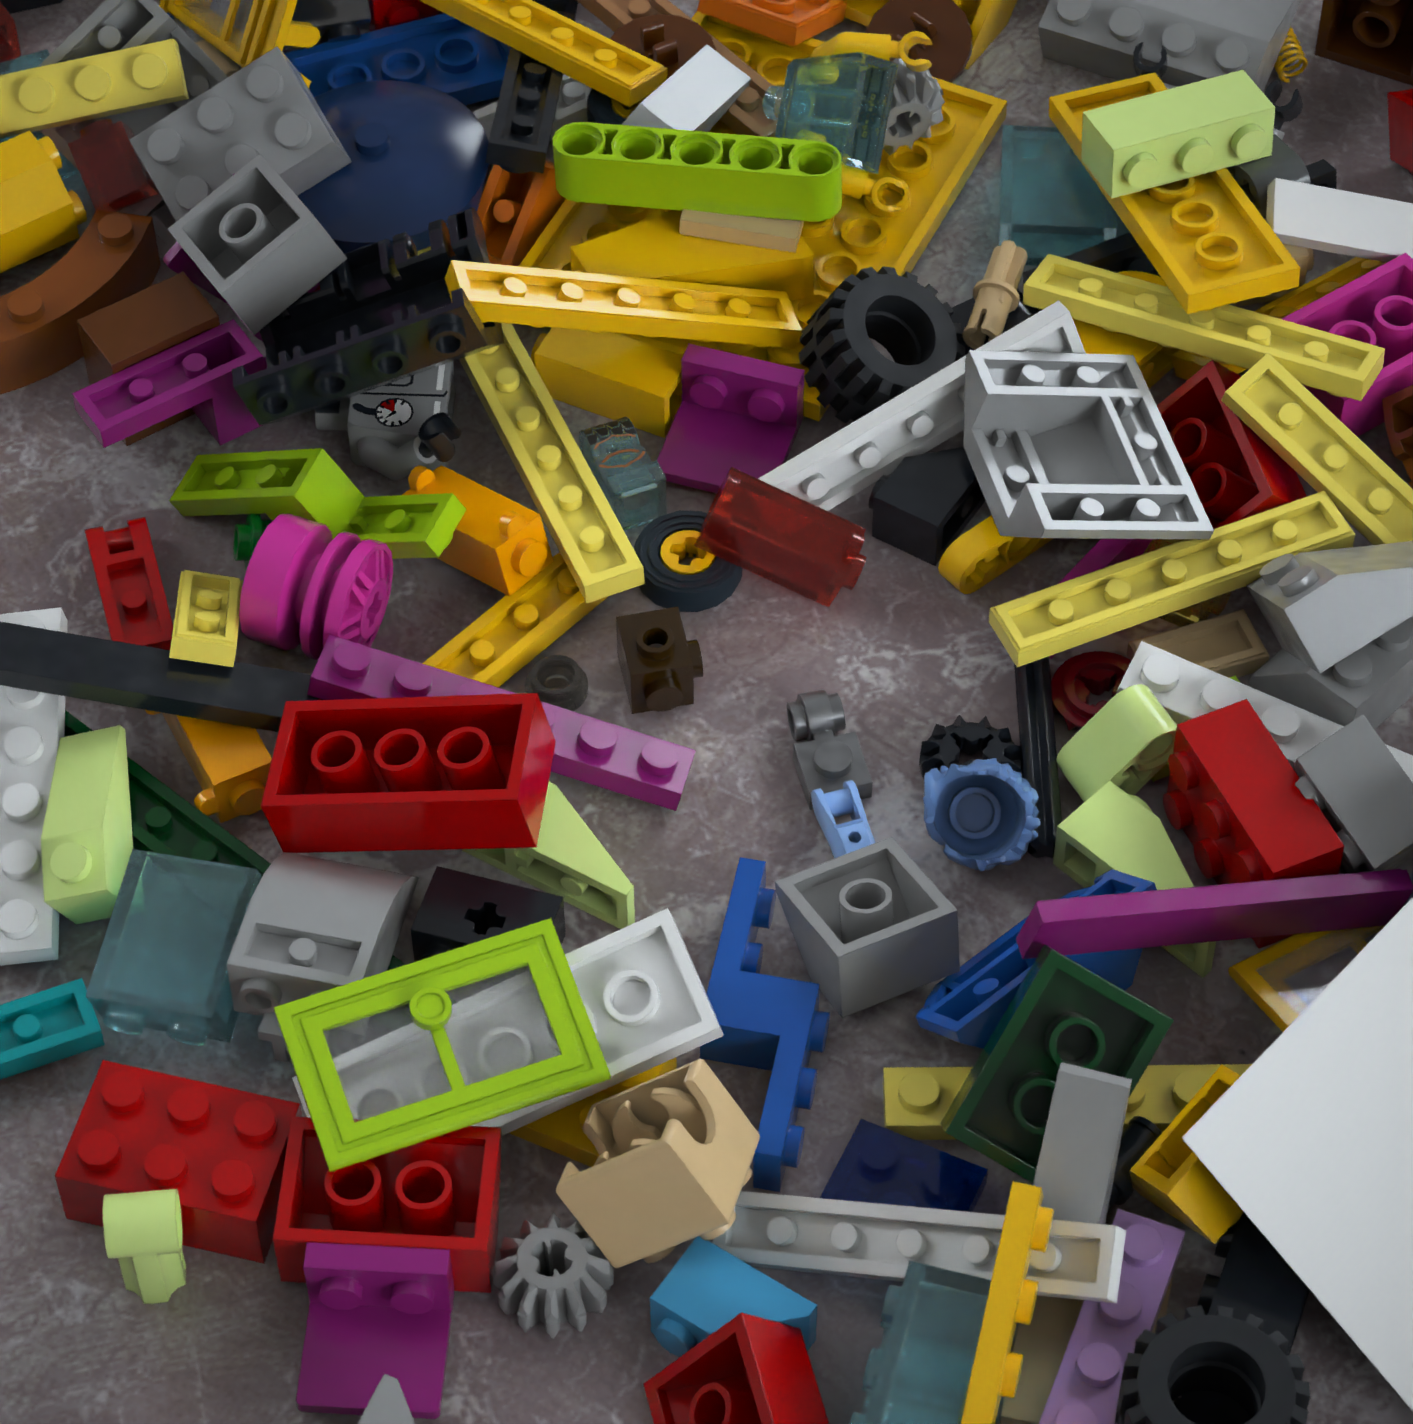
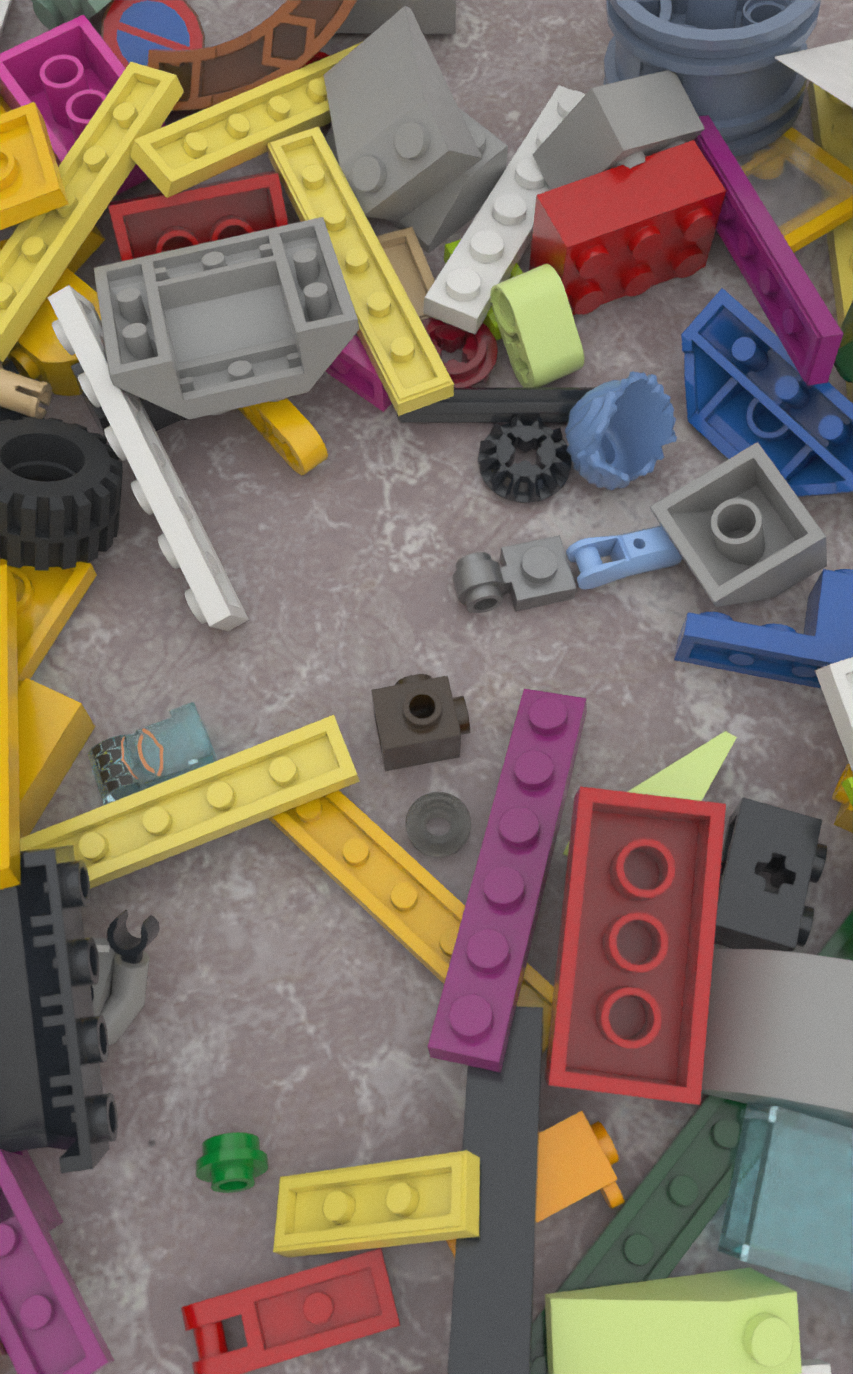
camera: 90 degrees left, 15 degrees up
lime bracket [169,448,467,559] -> none
dark pink wheel [239,513,393,660] -> none
light orange brick [402,465,554,596] -> none
black bush [634,510,743,612] -> none
magenta bracket [654,344,804,502] -> none
clear red brick [694,467,867,608] -> none
black slope [868,447,986,566] -> none
yellowish green slope [1053,780,1216,978] -> none

